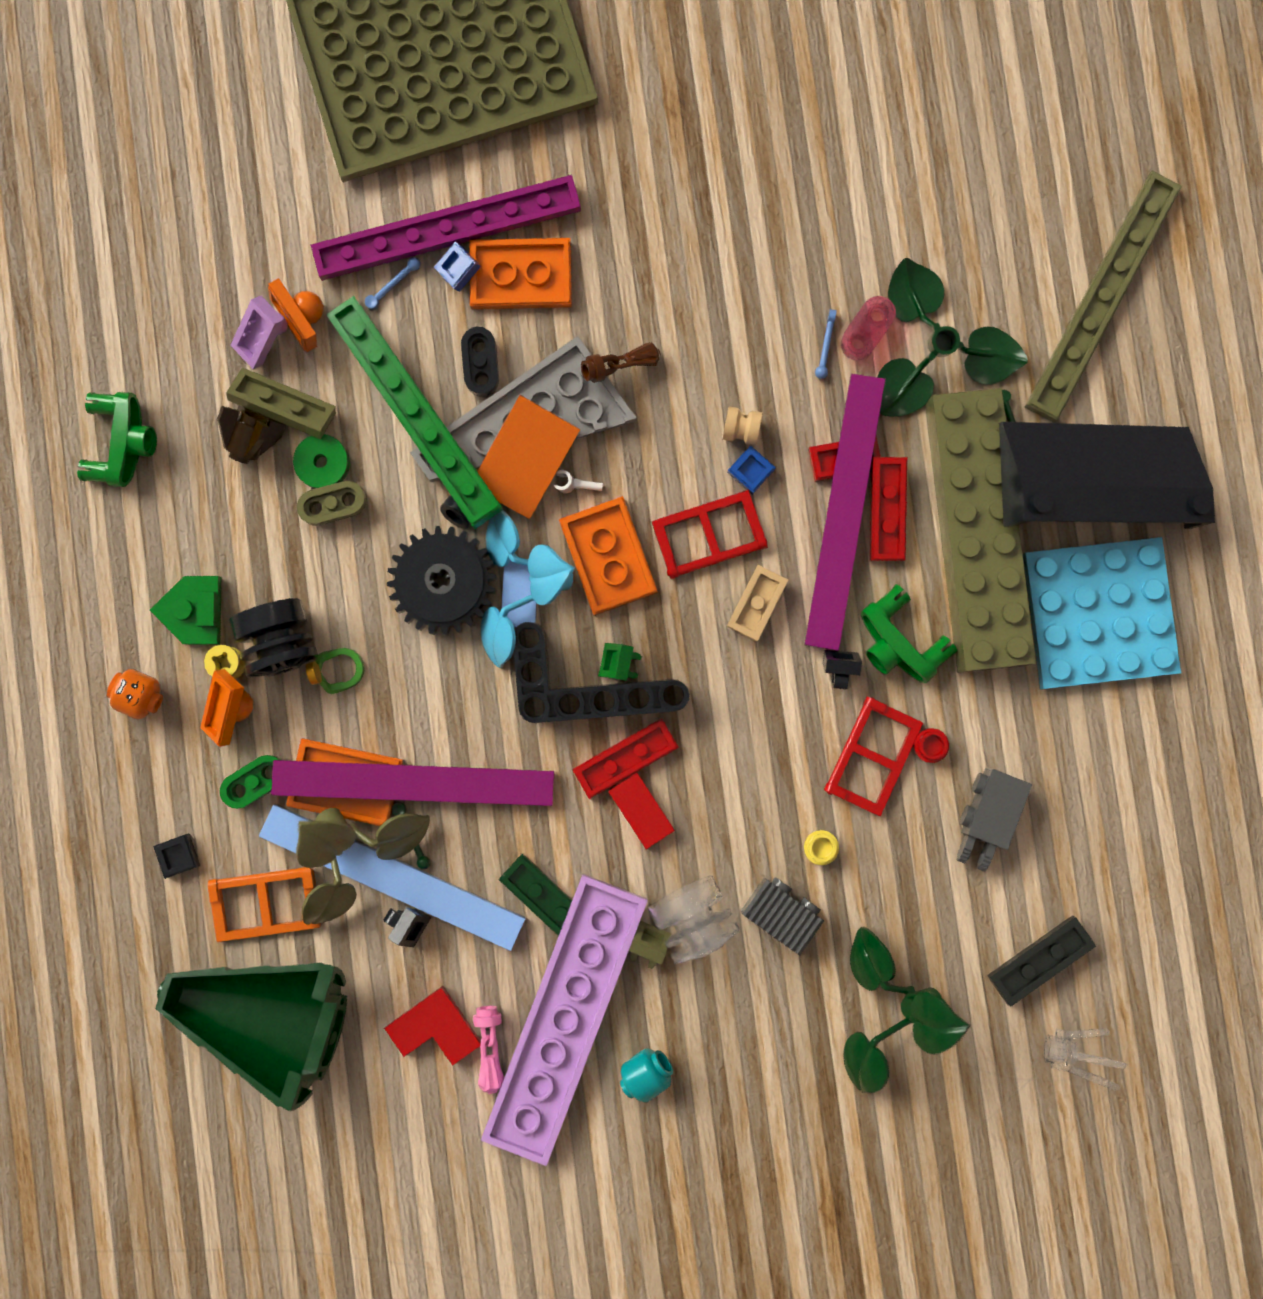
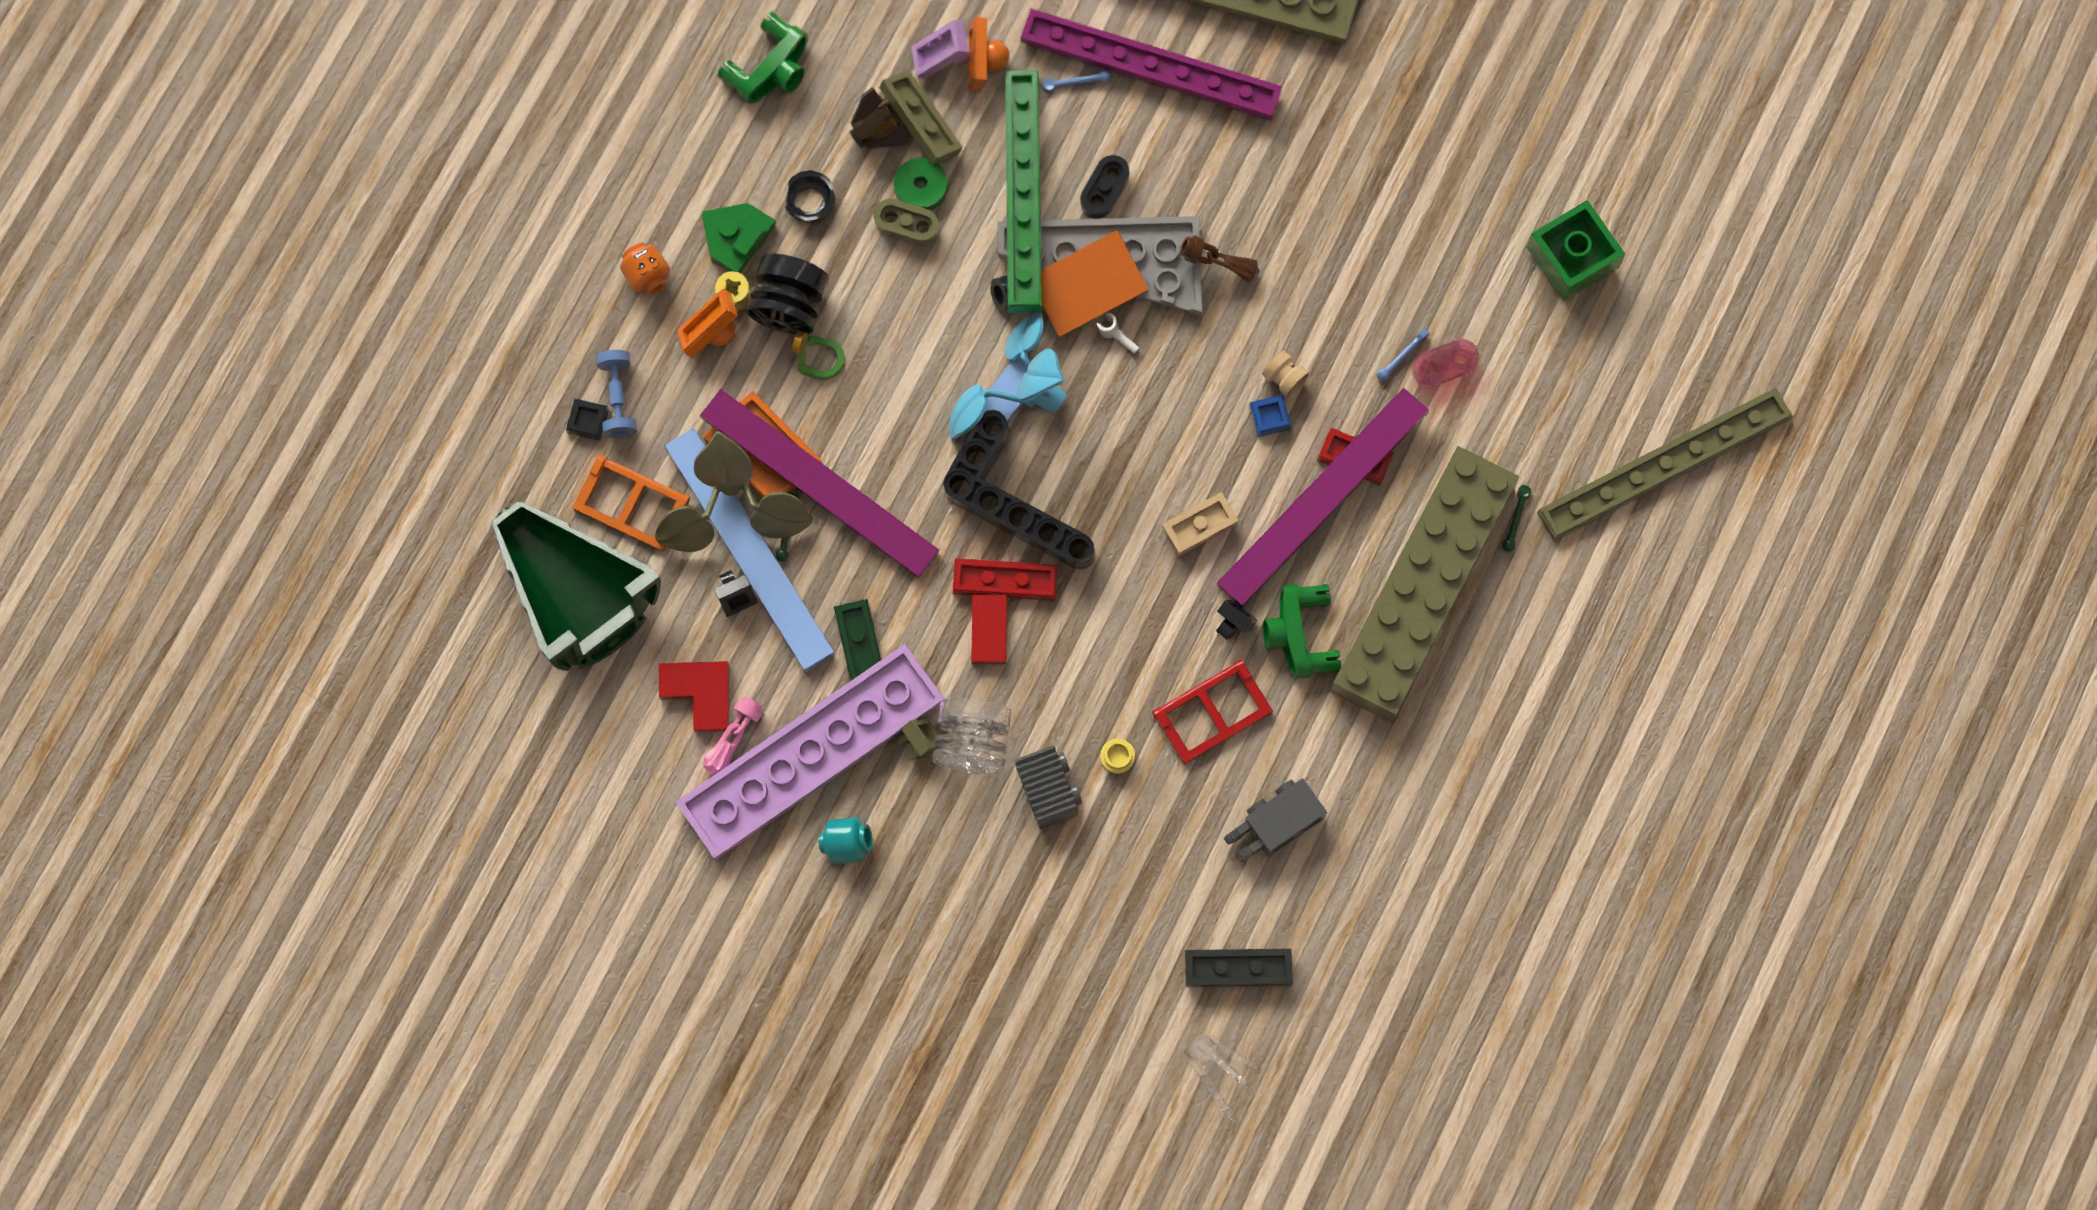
camera: 30 degrees right, 10 degrees down
green plate [220,755,282,809] -> none
black gear [387,526,497,636] -> none
tile [434,242,481,292] -> none
orange tile [469,238,572,309] -> none
orange tile [559,496,658,616] -> none
green tile [598,643,642,681] -> none
red window [651,490,768,580] -> none
dark green plant [843,927,970,1093] -> none
red tile [870,457,908,561] -> none
dark green plant [877,258,1028,417] -> none
red plate [914,728,949,763] -> none
black slope [999,422,1215,529] -> none
medium azure plate [1022,537,1181,689] -> none
none -> medium blue wheel [596,350,637,438]
none -> black piece [785,170,836,223]
none -> green brick [1526,200,1625,301]

